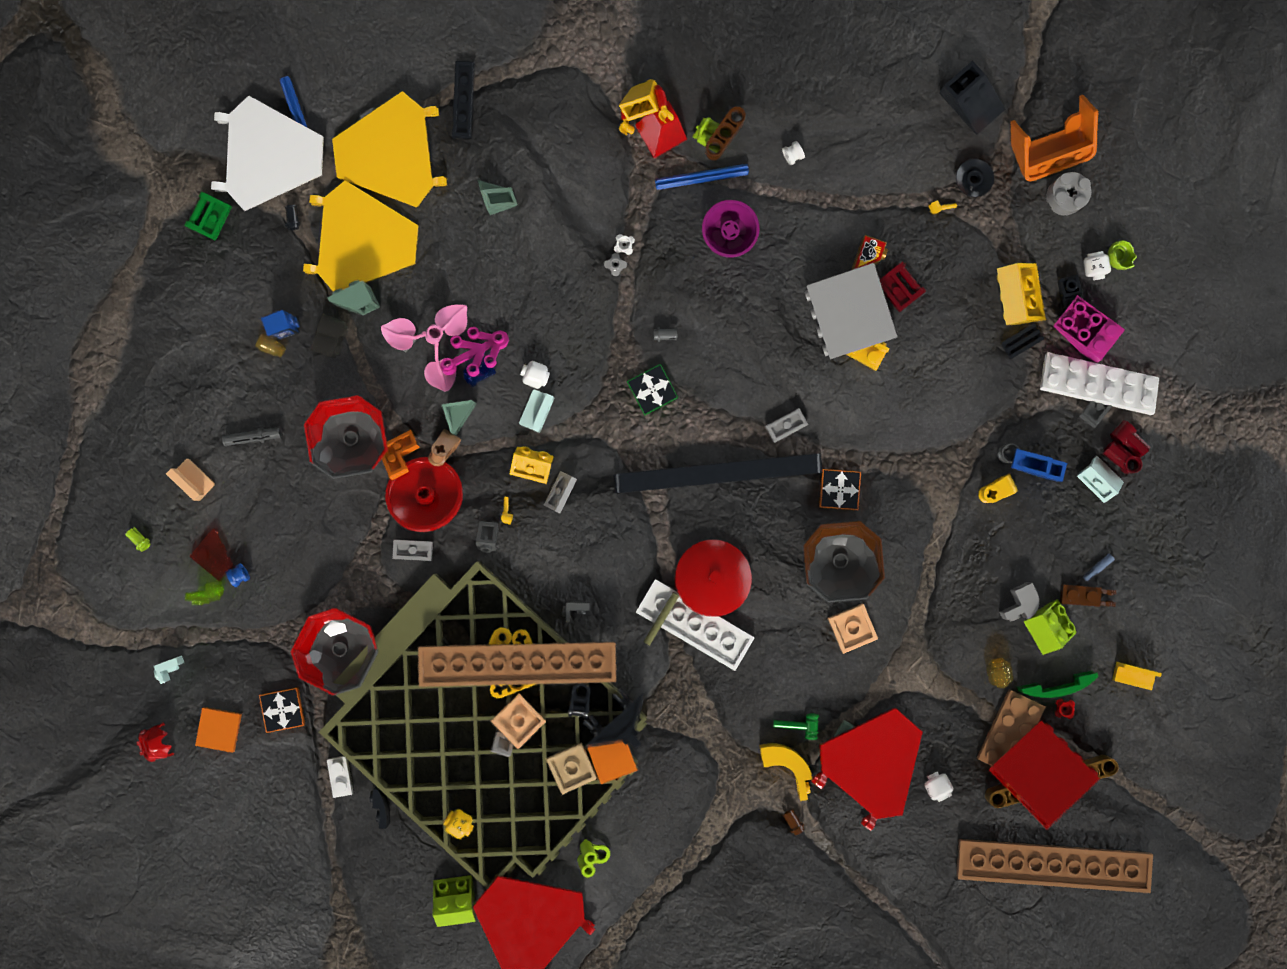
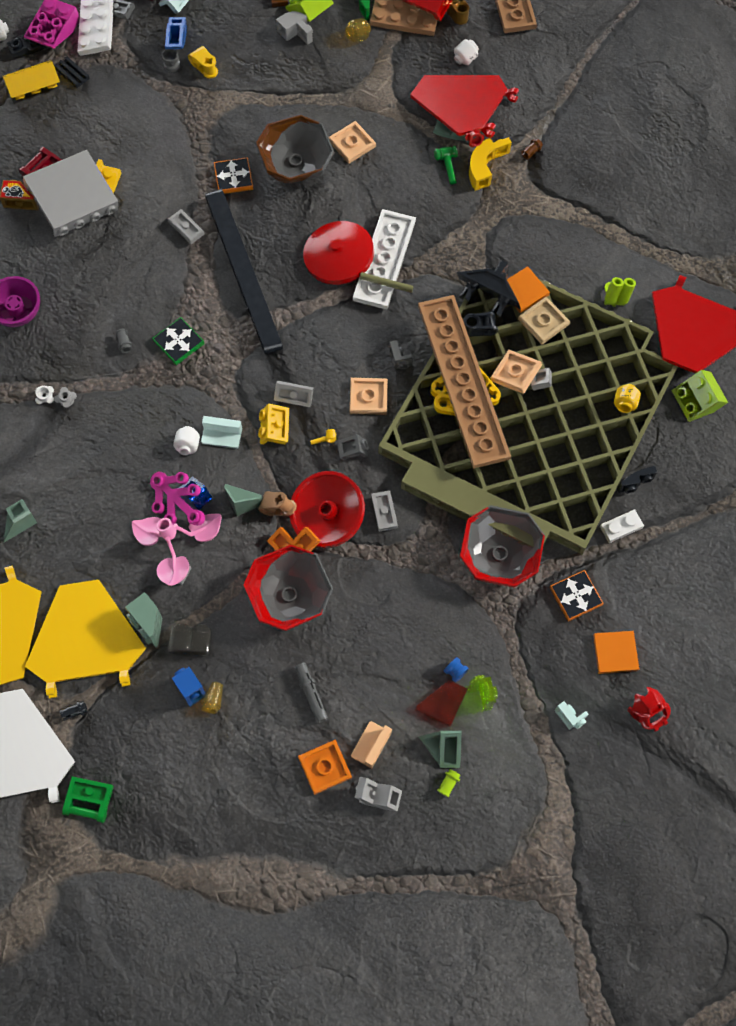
camera: 105 degrees left, 20 degrees down
none -> orange tile [298,739,352,795]
none -> light nougat tile [350,378,388,415]
none -> light grey brick [355,777,402,811]
none -> sand green slope [419,731,462,768]
none -> red plate [465,127,484,147]

